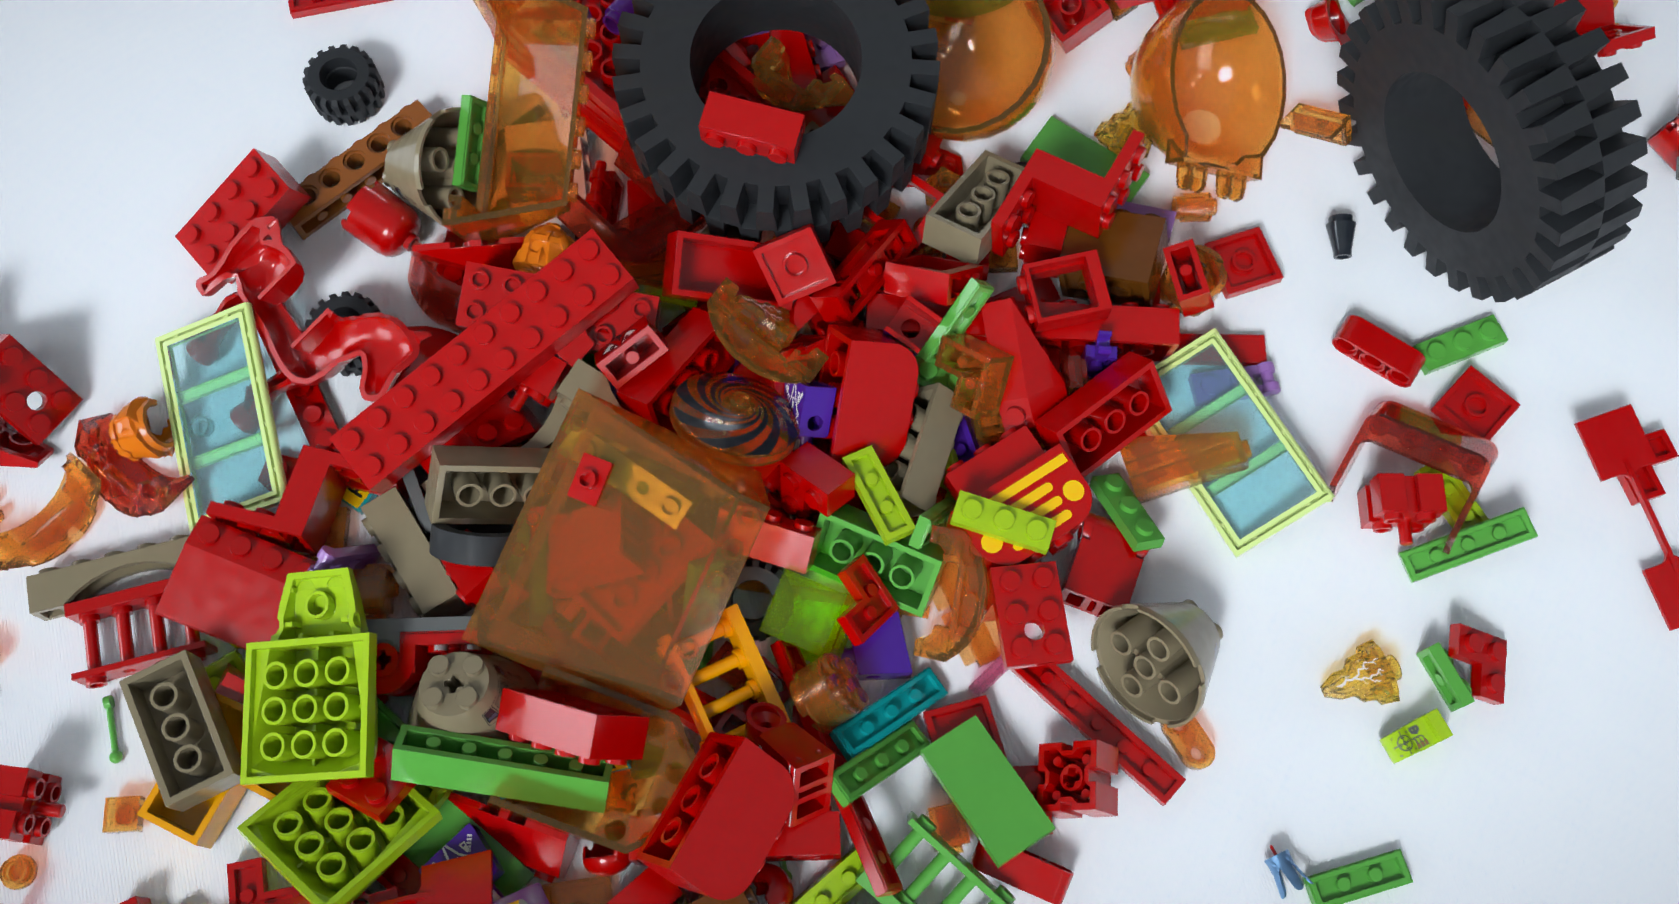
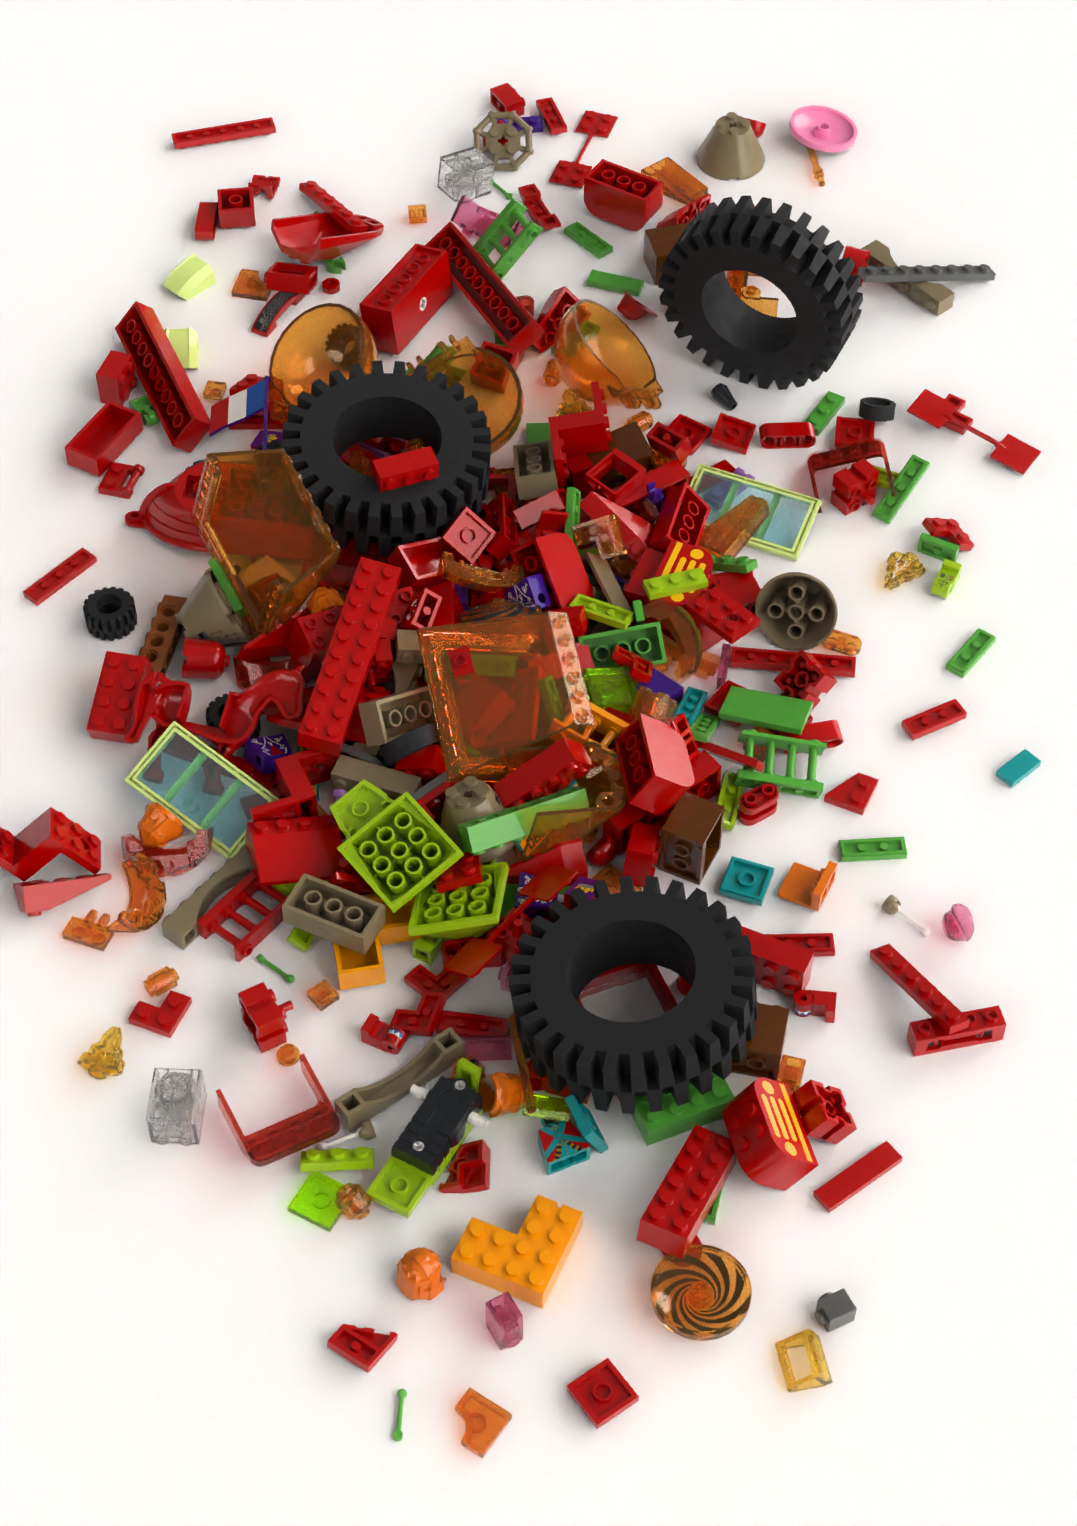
camera: 35 degrees left, 20 degrees down
flat silver piece [1264,845,1314,899] -> none
clear orange panel [1280,103,1352,146] -> none
none -> dark purple torso [244,734,292,774]
none -> red plate [709,413,756,455]
none -> black tyre [858,397,896,422]

